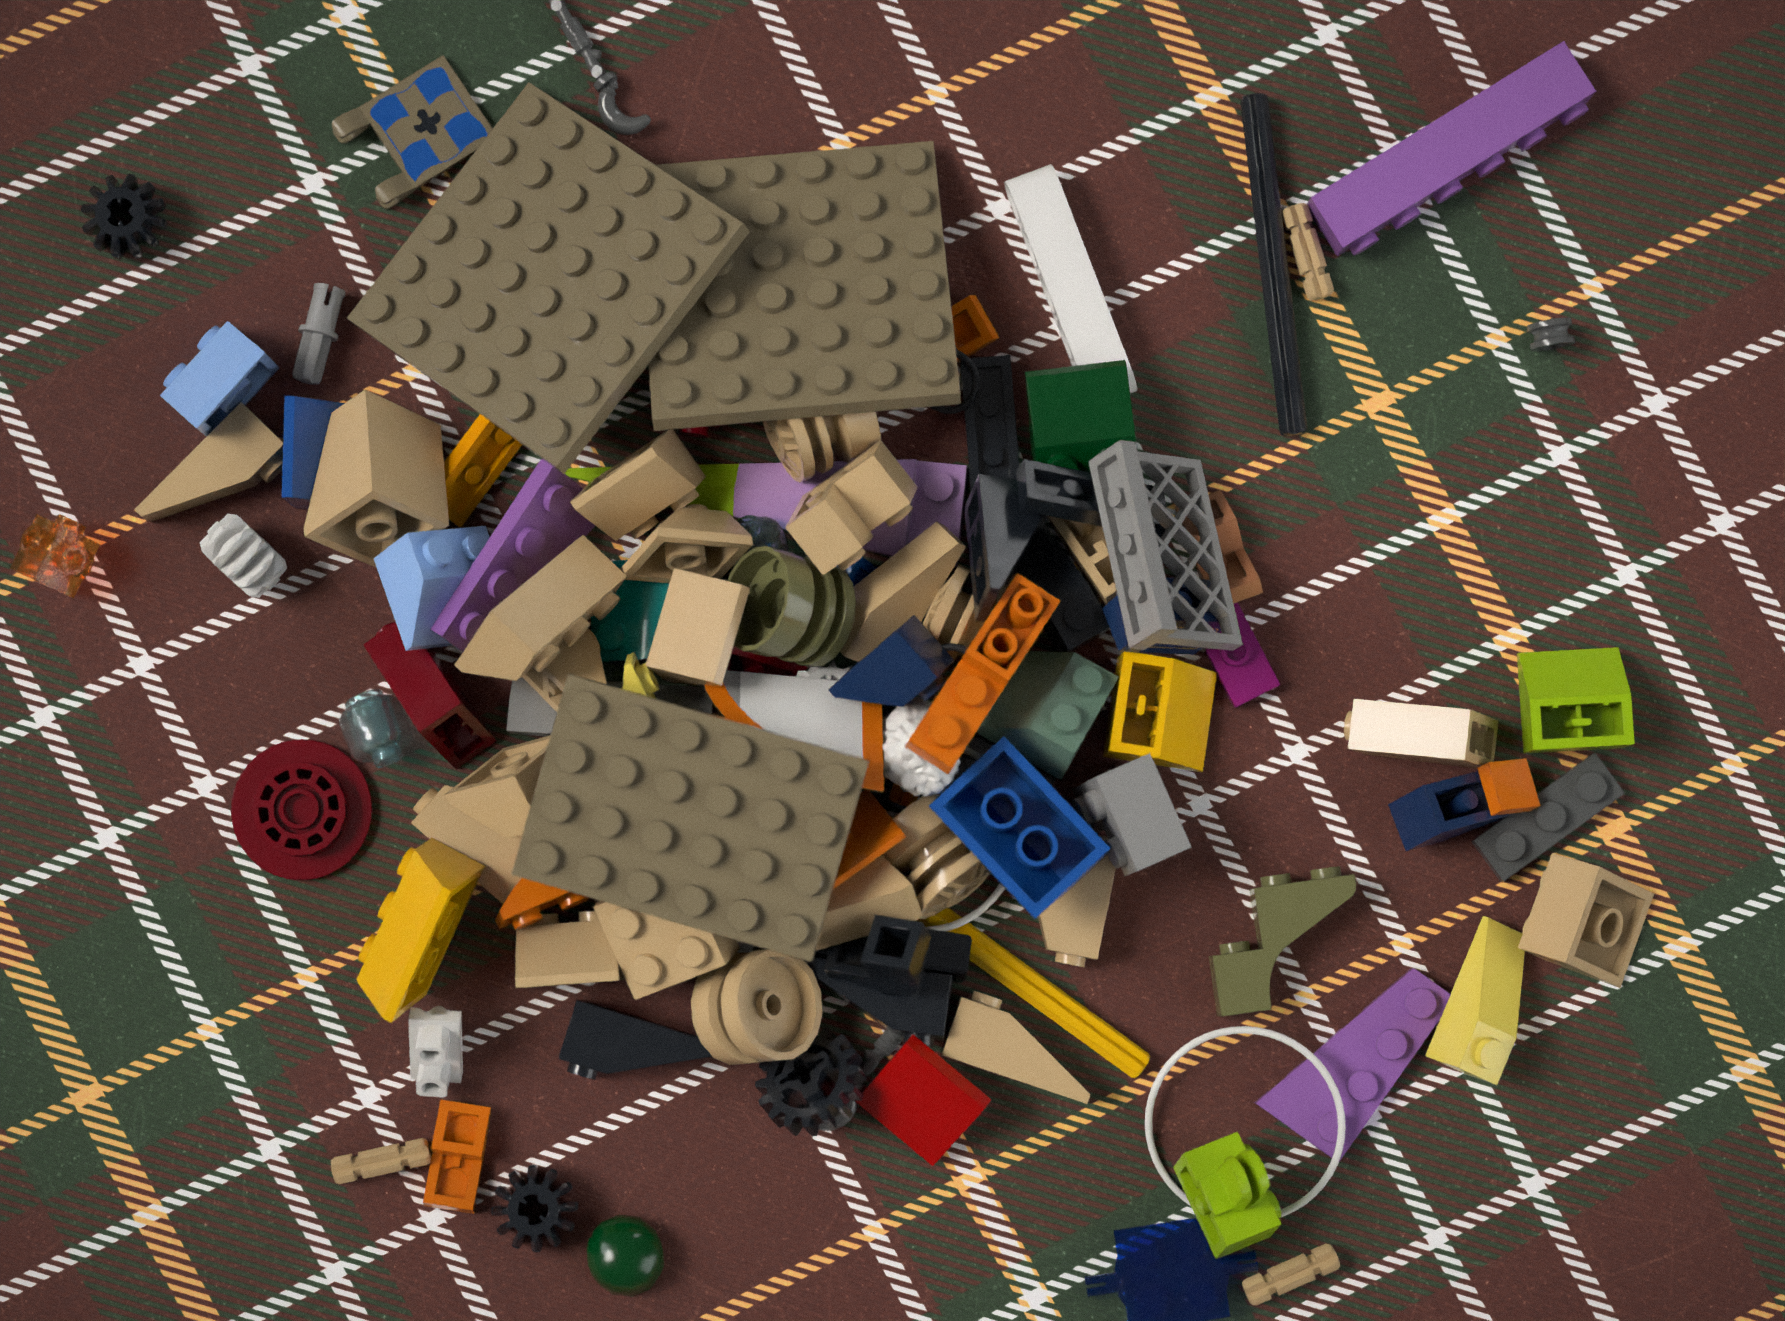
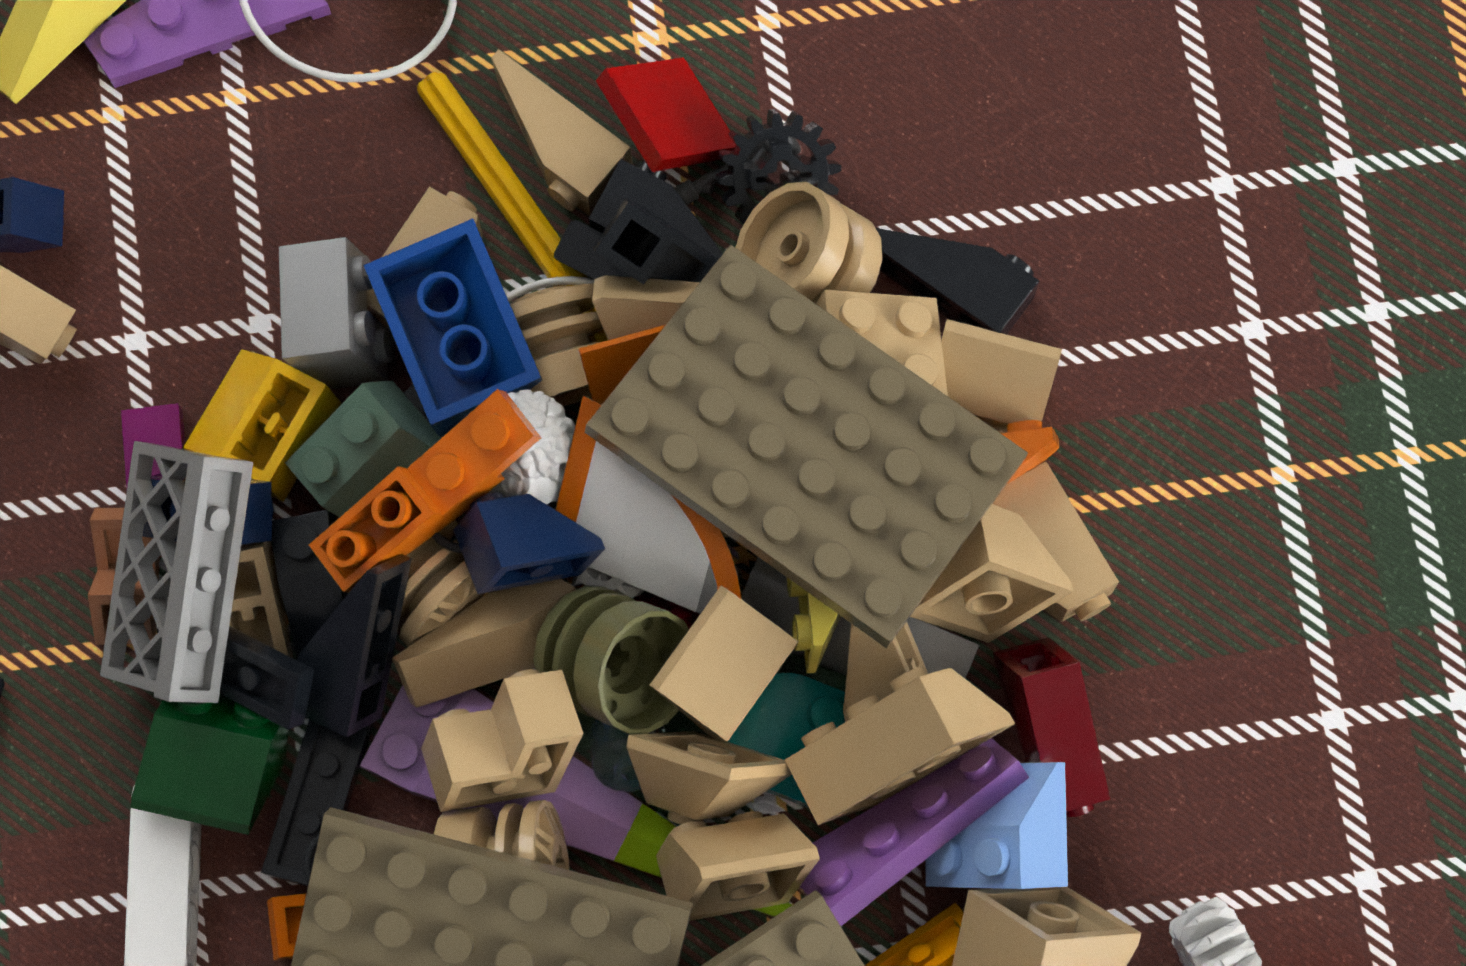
camera: 155 degrees left, 10 degrees down
dark red wheel [231,739,372,880] -> none
tan axle [331,1138,431,1184] -> none
clear light blue head [339,689,413,768] -> none
yellow slope [356,838,485,1023] -> none
white hips [408,1006,463,1098] -> none
orange slope [423,1099,491,1214] -> none
black gear [491,1164,579,1252] -> none
dark green hair [586,1214,664,1297] -> none
olive arch [1208,866,1356,1017] -> none

